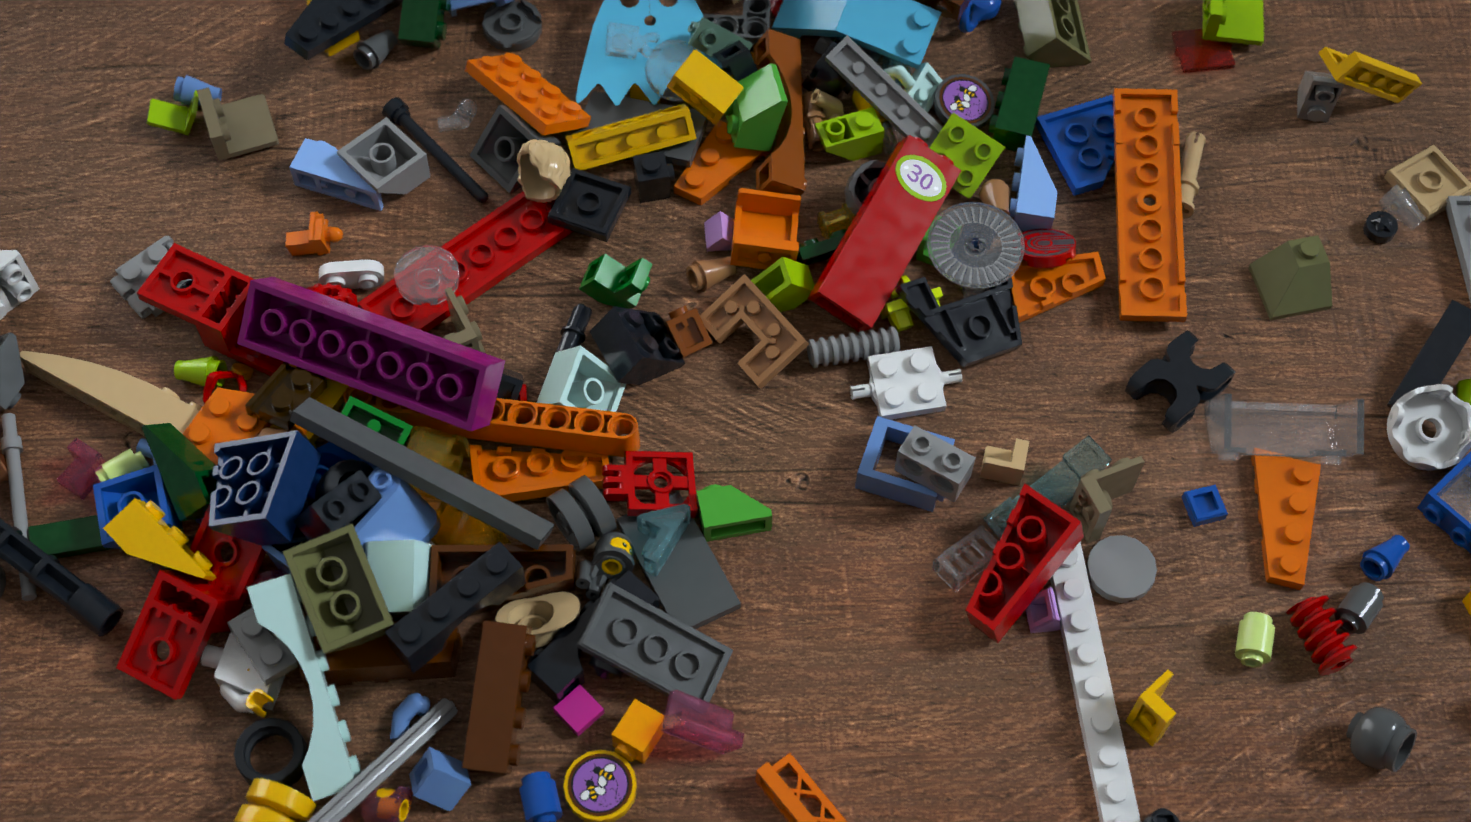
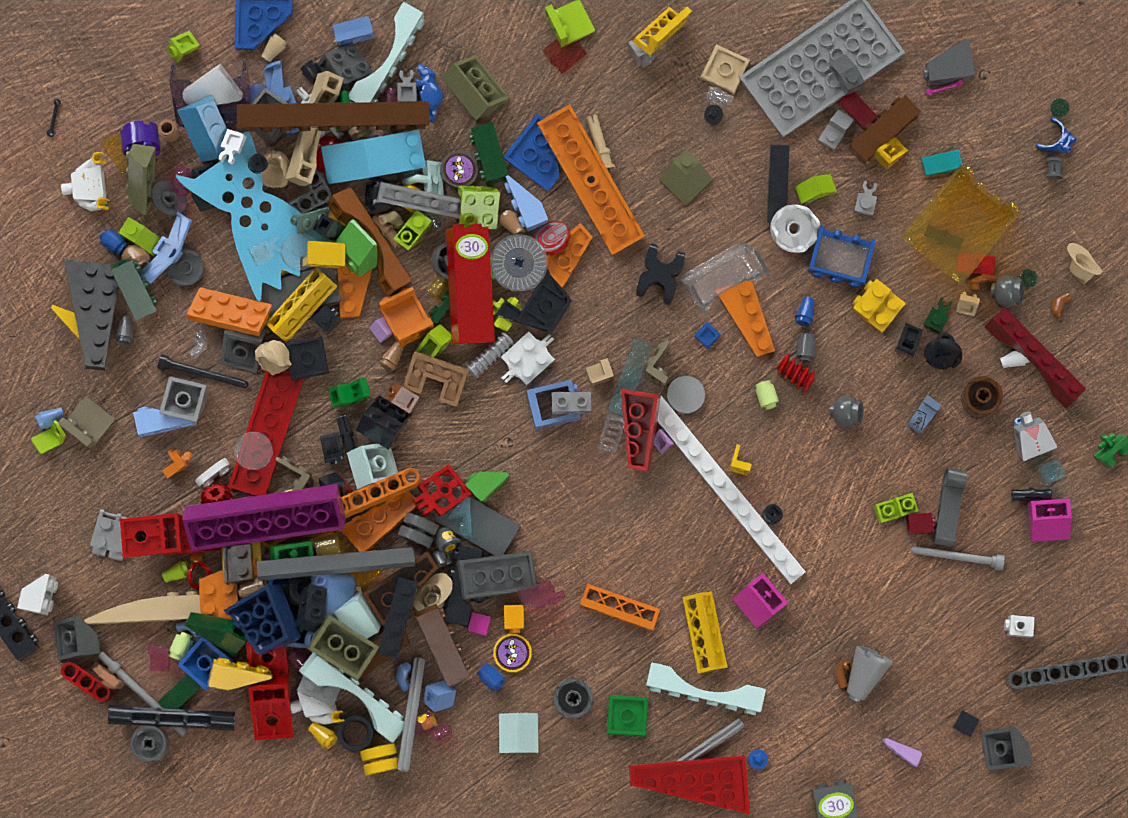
camera: 30 degrees left, 20 degrees up
none -> yellow cone [308,722,337,749]
none -> black bracket [320,432,344,464]

